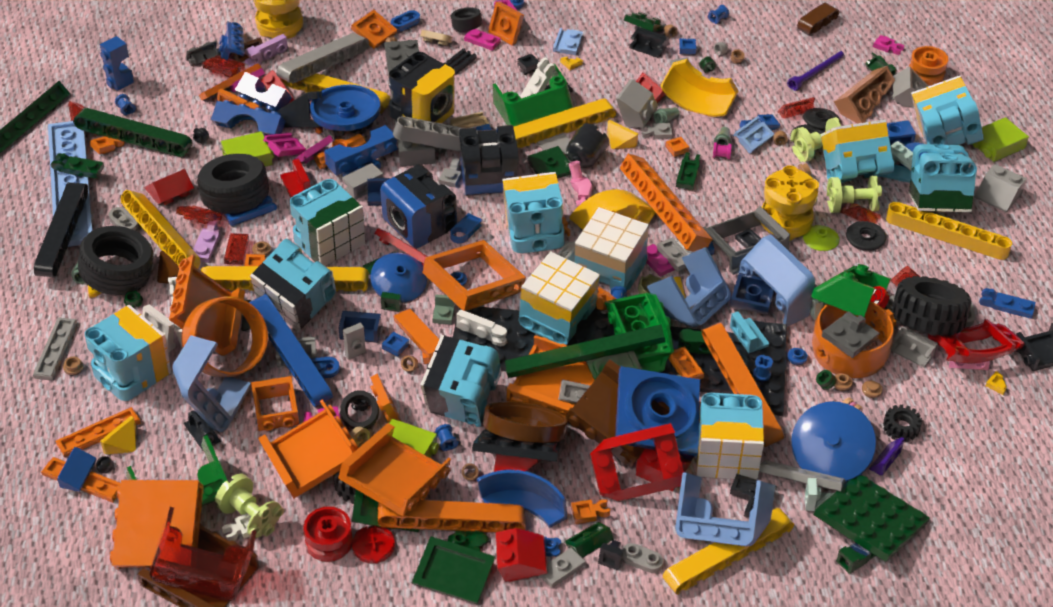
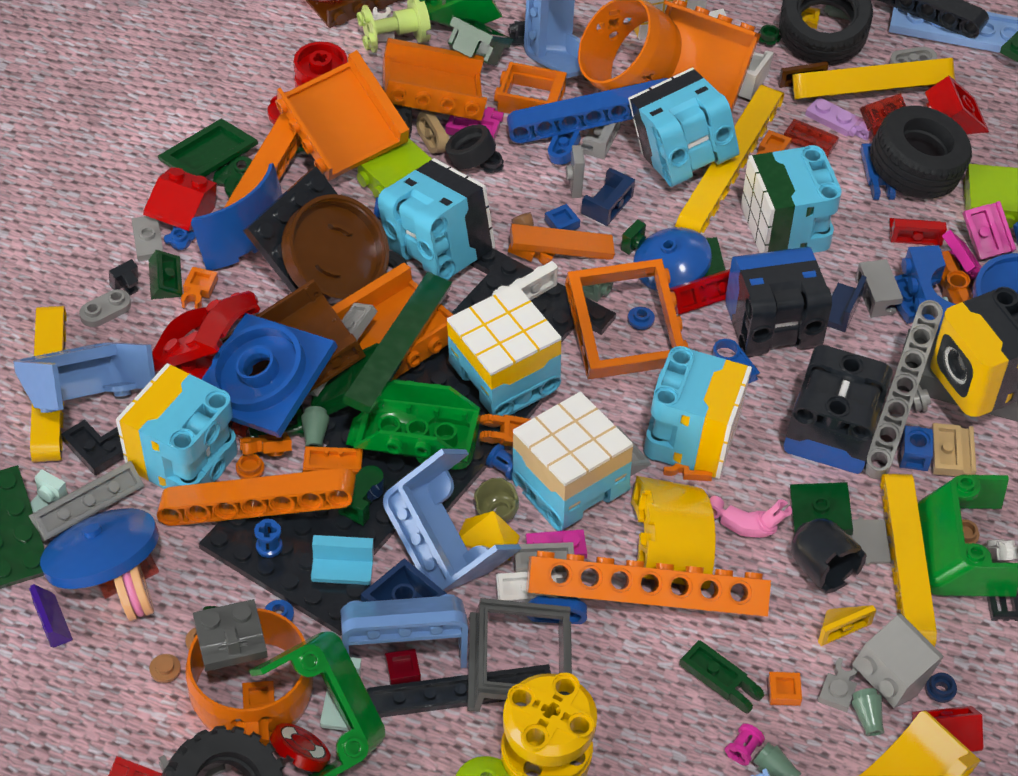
camera: 115 degrees right, 5 degrees up
orange plate [370,374,402,423] -> none
black tyre [883,404,922,442] -> none
none -> panel [448,16,513,65]

